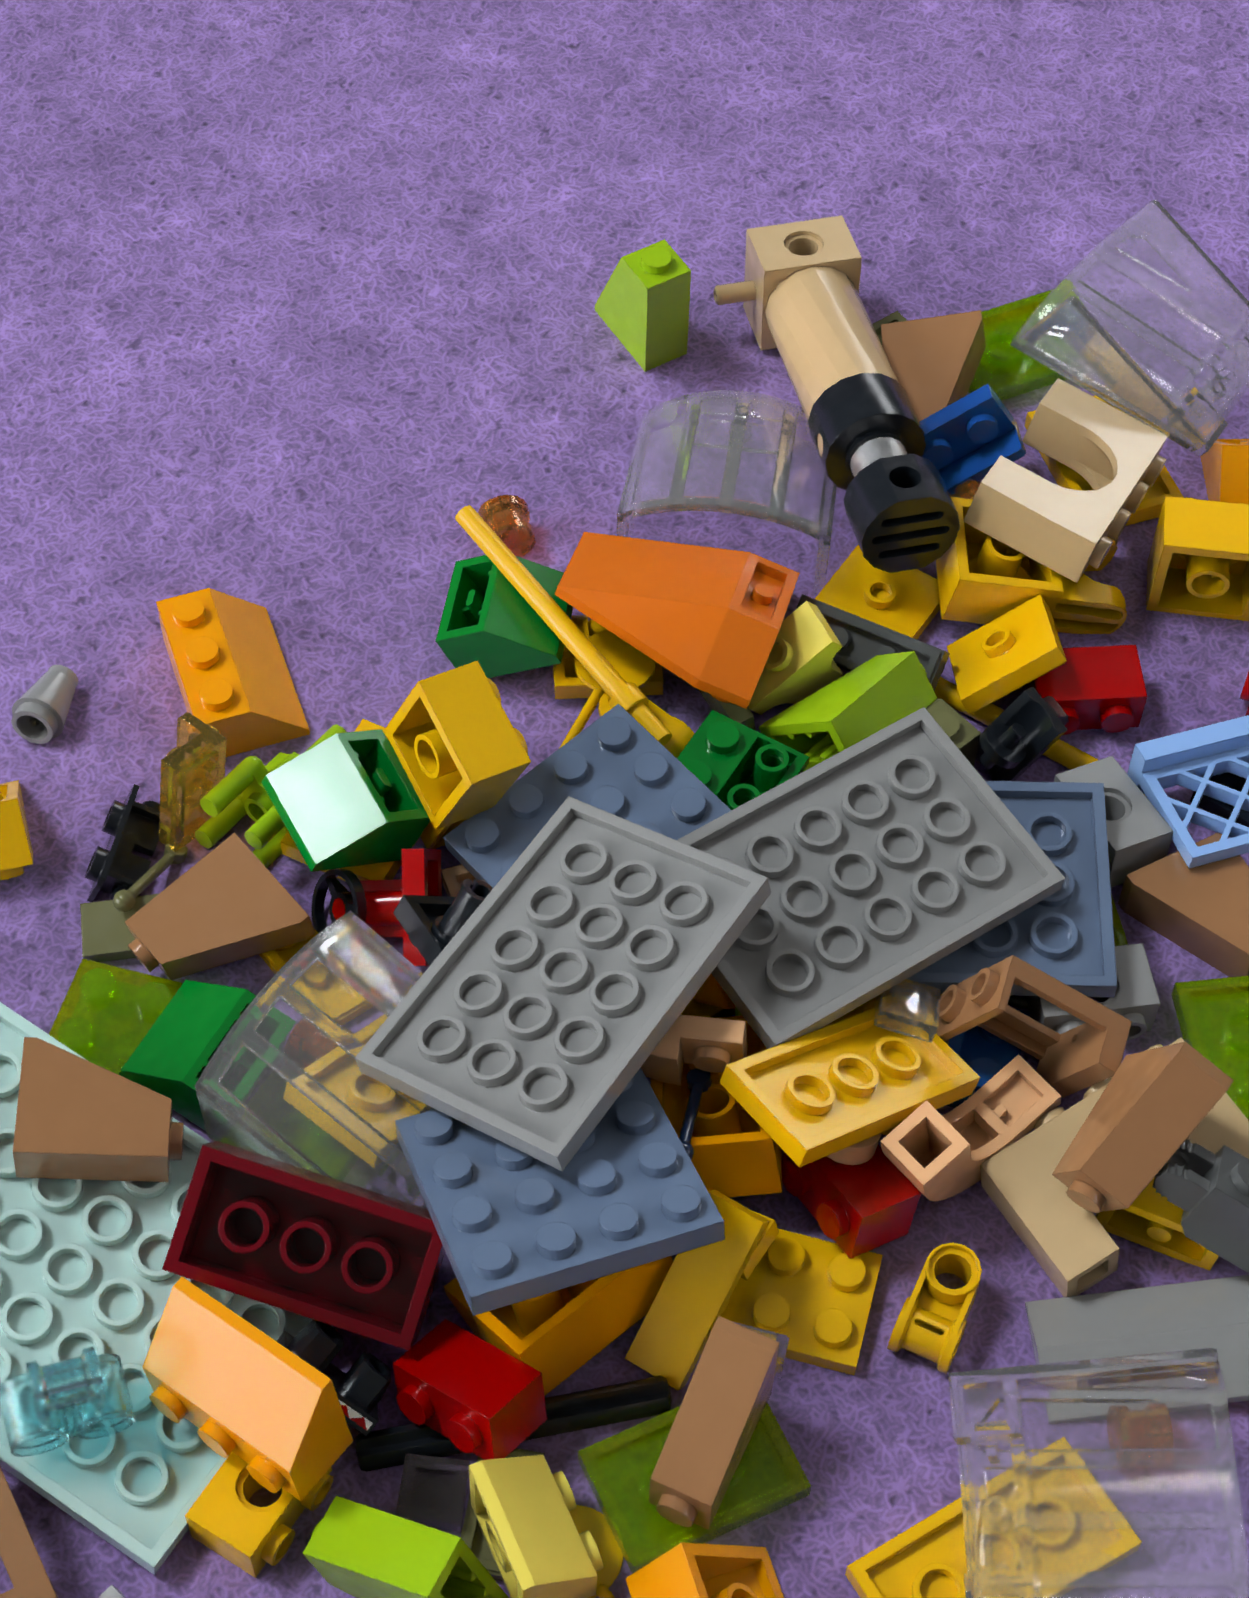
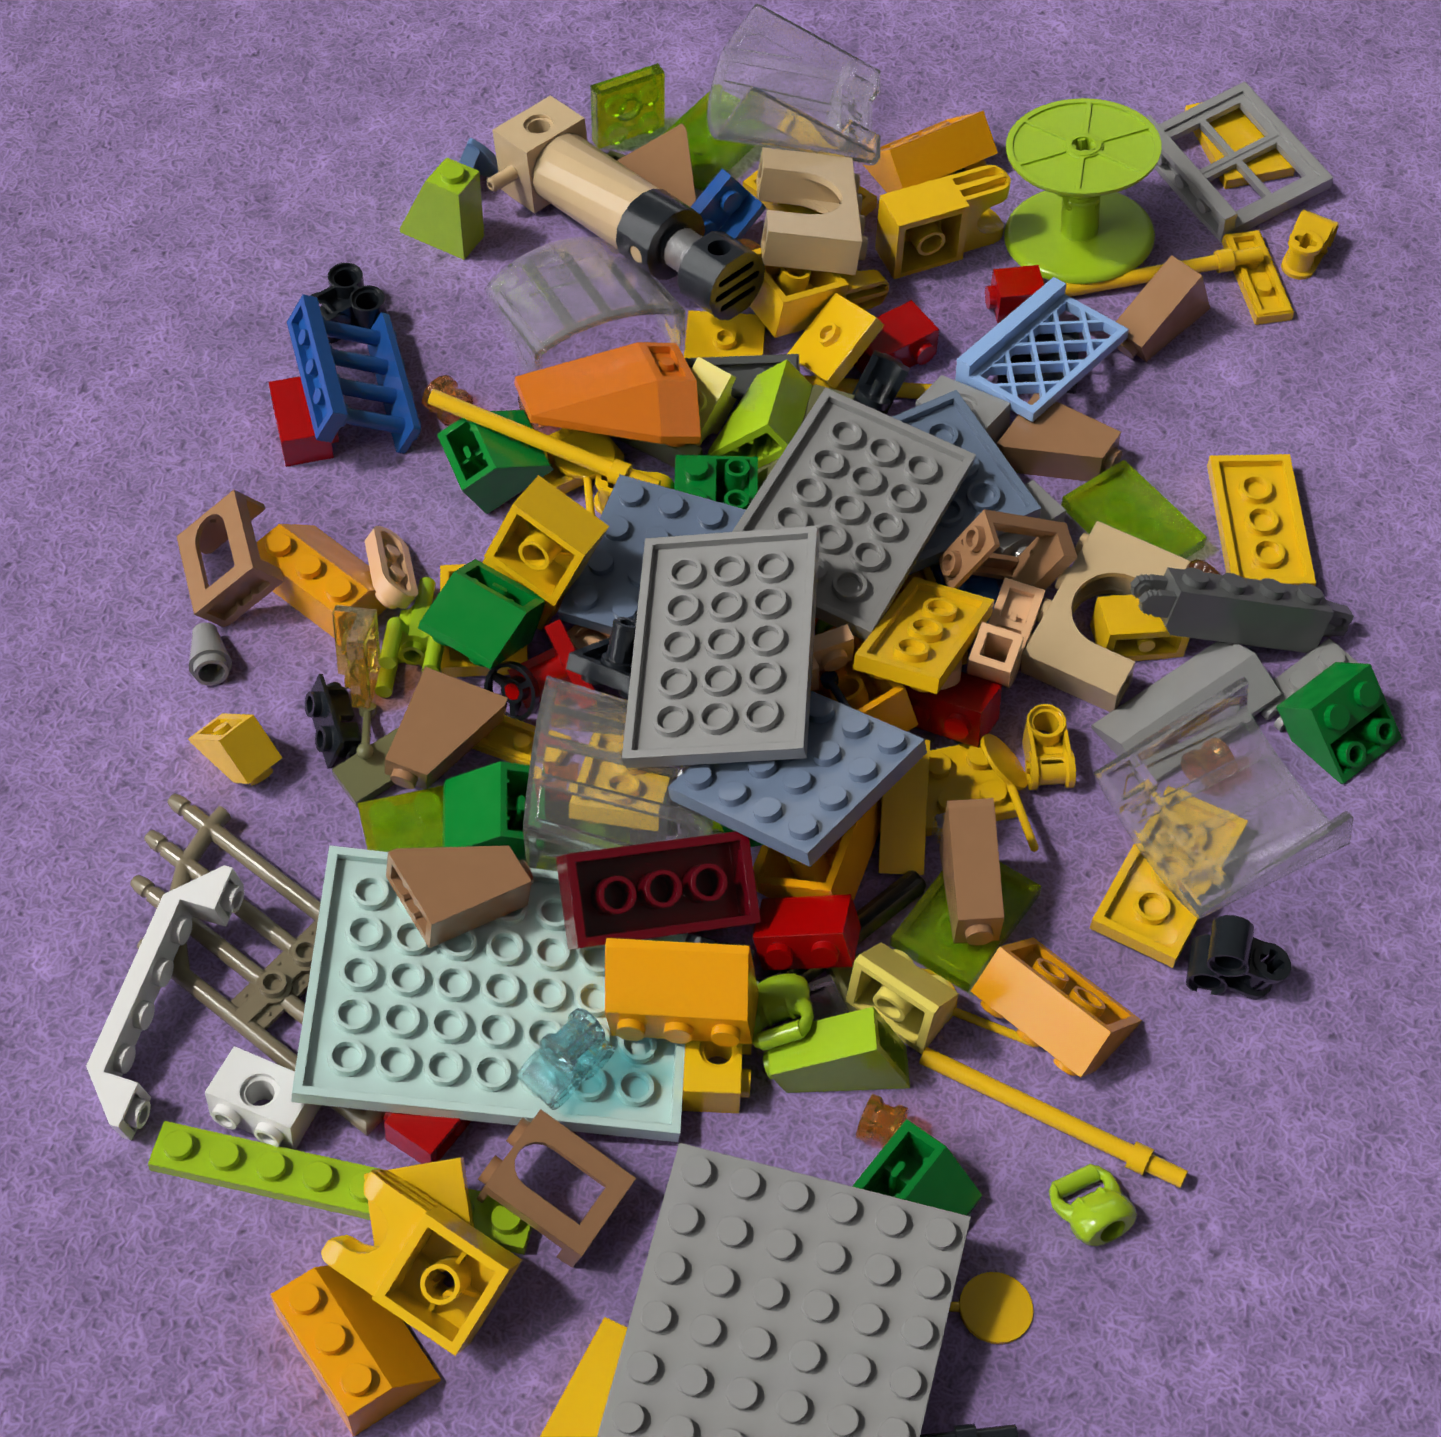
camera: 30 degrees left, 0 degrees up
clear tile [874,979,941,1043] -> none
medium nougat slope [1052,1041,1233,1213] -> none
none -> medium nougat panel [176,489,284,627]
none -> red brick [268,376,339,467]
none -> blue fence [287,294,421,454]
none -> black piece [310,263,387,344]
none -> light nougat plate [365,526,418,609]
none -> medium blue tile [459,138,498,177]
none -> clear neon green plate [590,63,665,149]
none -> lime piece [753,974,814,1051]
none -> yellow piece [980,734,1039,852]

